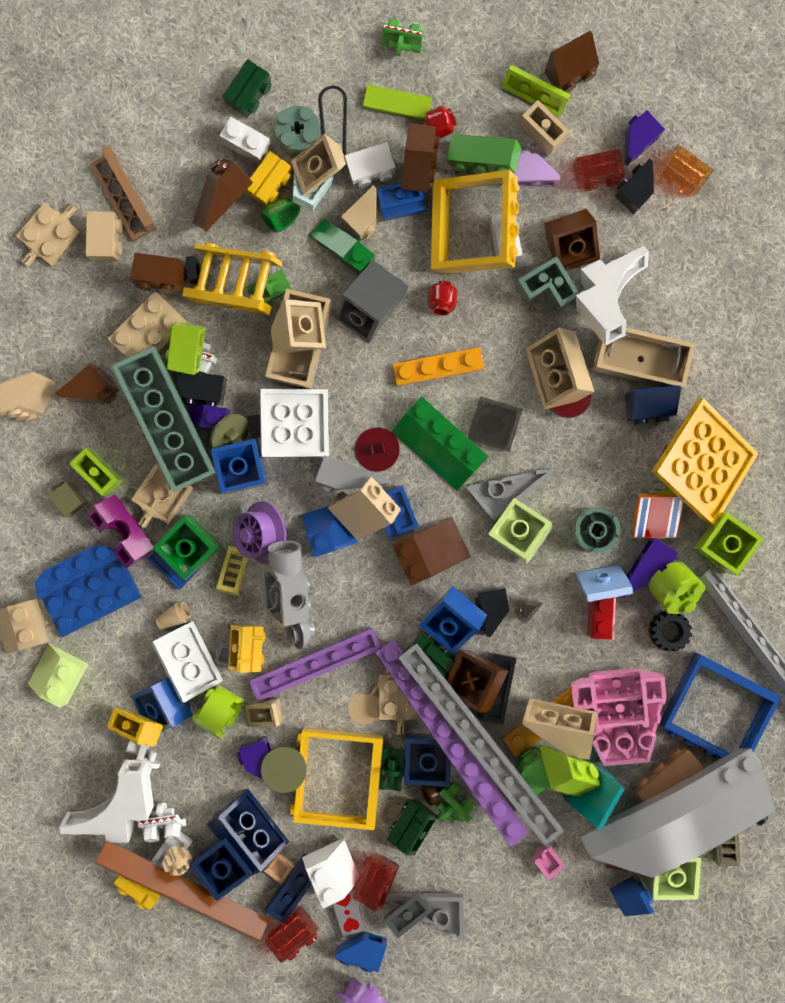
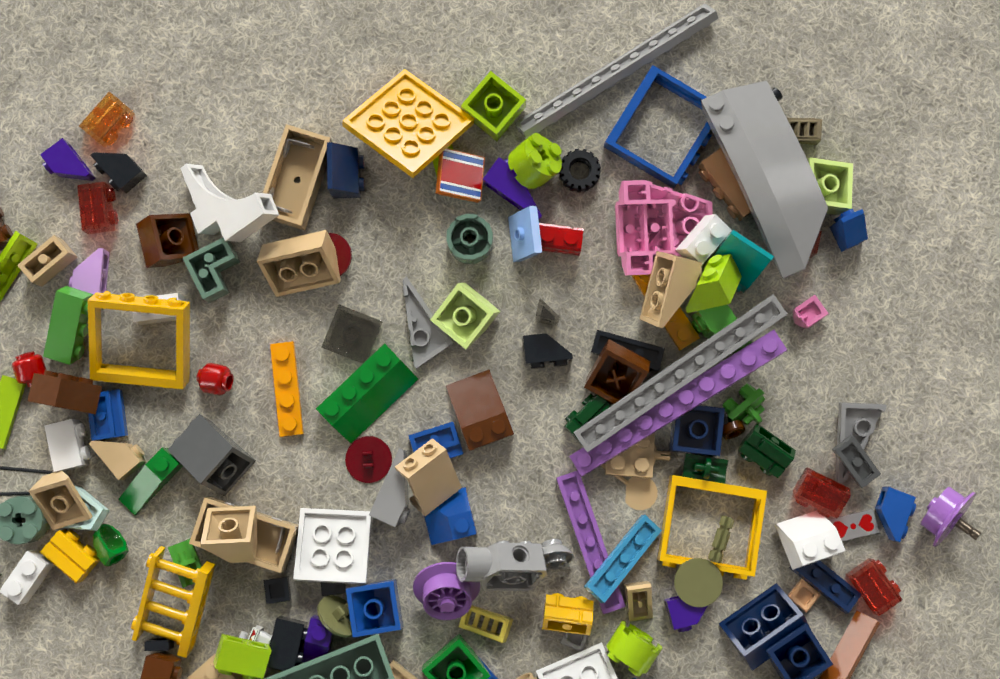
camera: 80 degrees left, 5 degrees down
reddish brown slope [193,159,253,232] -> none
blue brick [418,586,487,654] -> none
none -> black plate [263,576,292,604]
none -> dark azure plate [584,514,662,603]
none -> white brick [676,214,732,265]
none -> olive axle [708,516,734,563]

